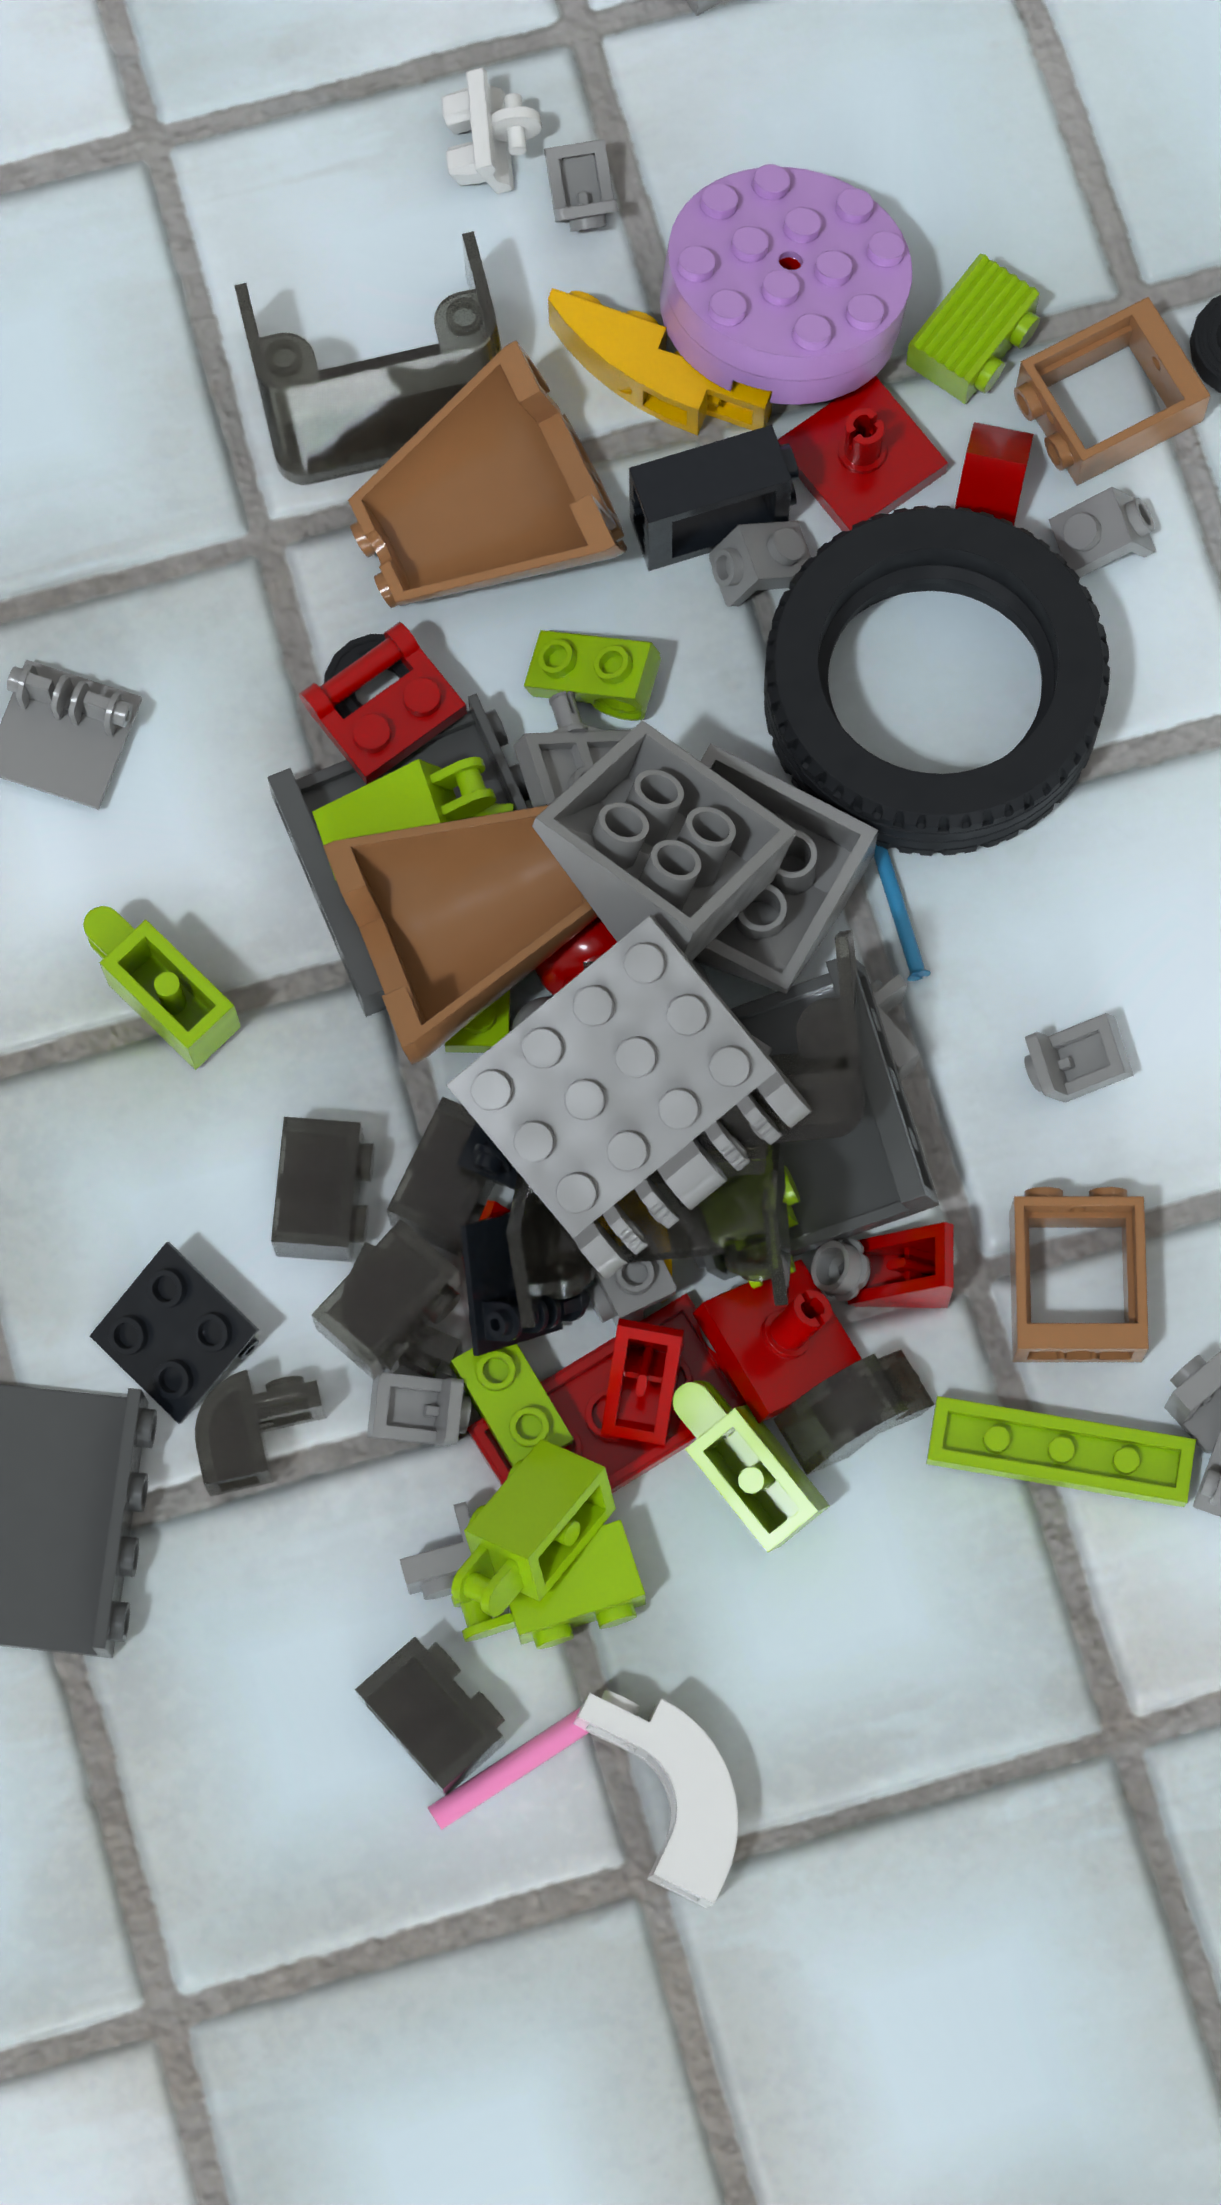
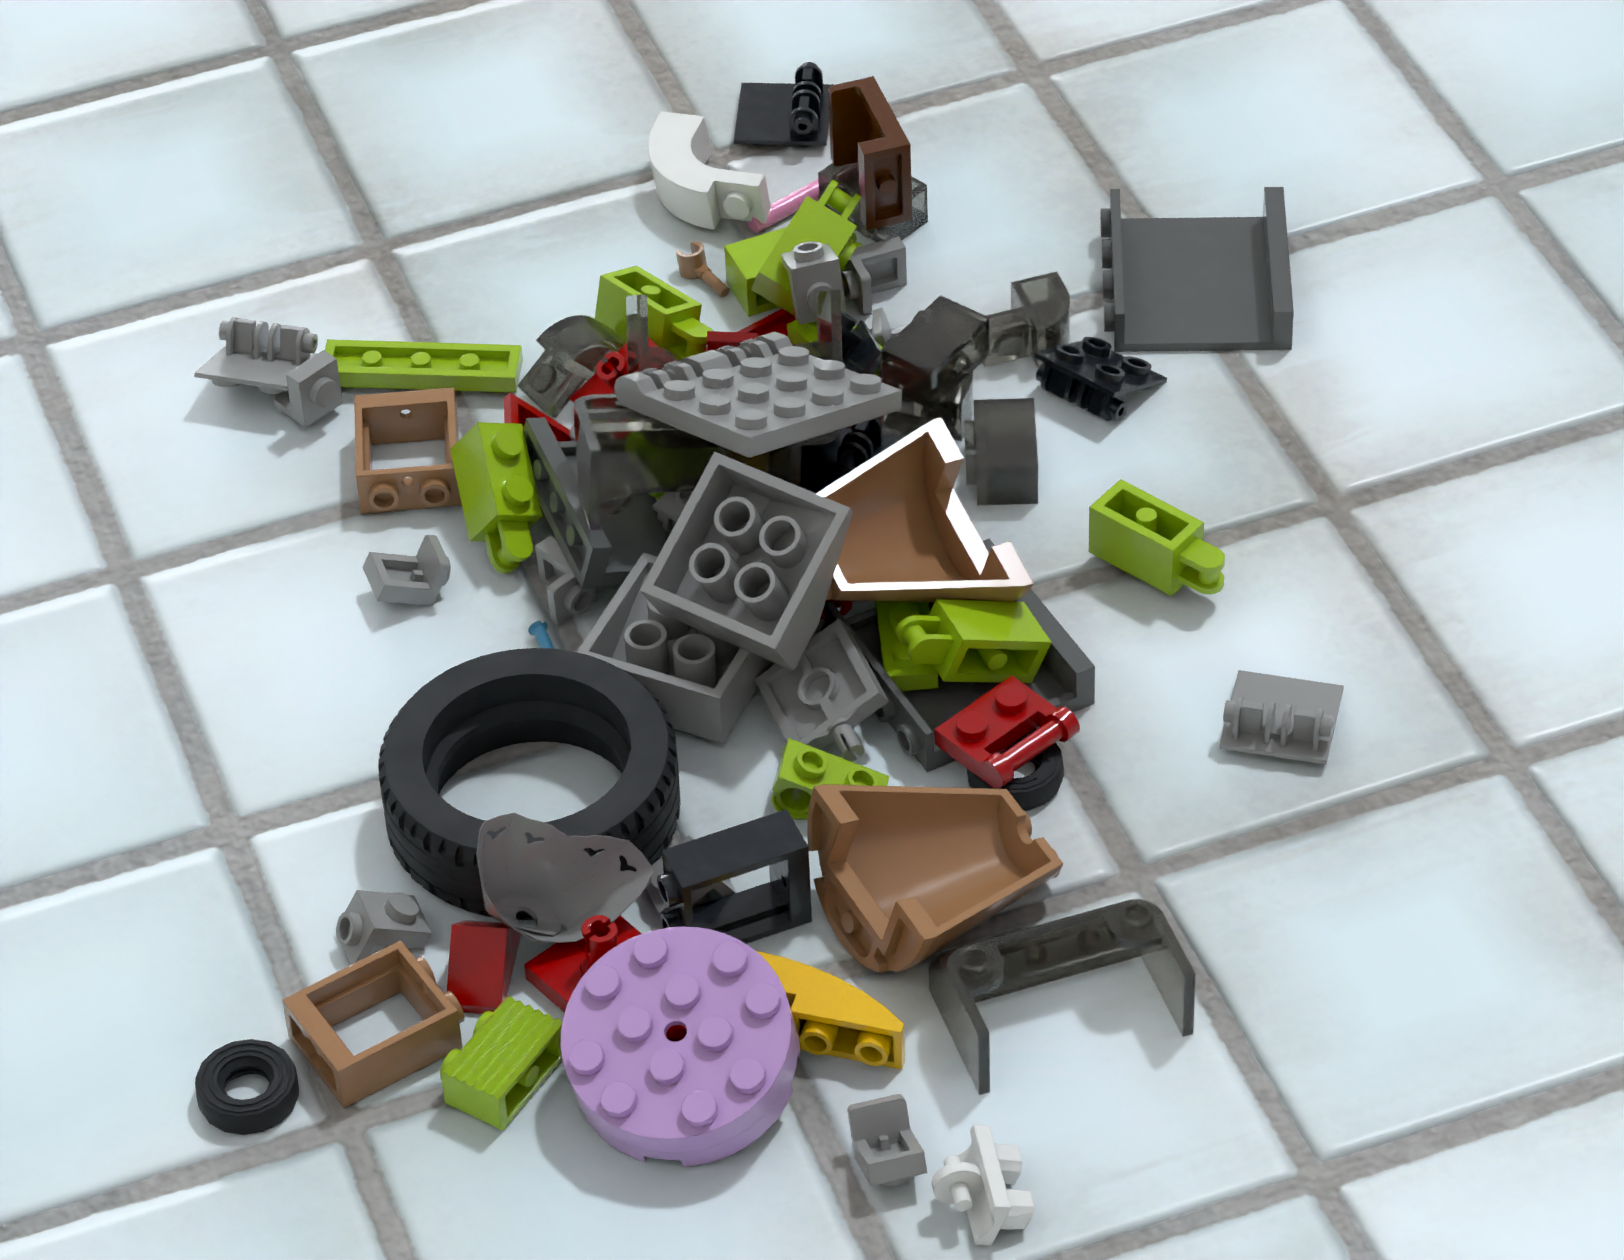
camera: 175 degrees right, 30 degrees down
none -> lime brick [450,422,542,574]
none -> light grey piece [476,813,654,943]
none -> medium nougat hand [676,241,730,298]
none -> black hinge [734,62,833,147]
none -> light grey bracket [781,241,847,325]
none -> reddish brown panel [828,76,912,231]

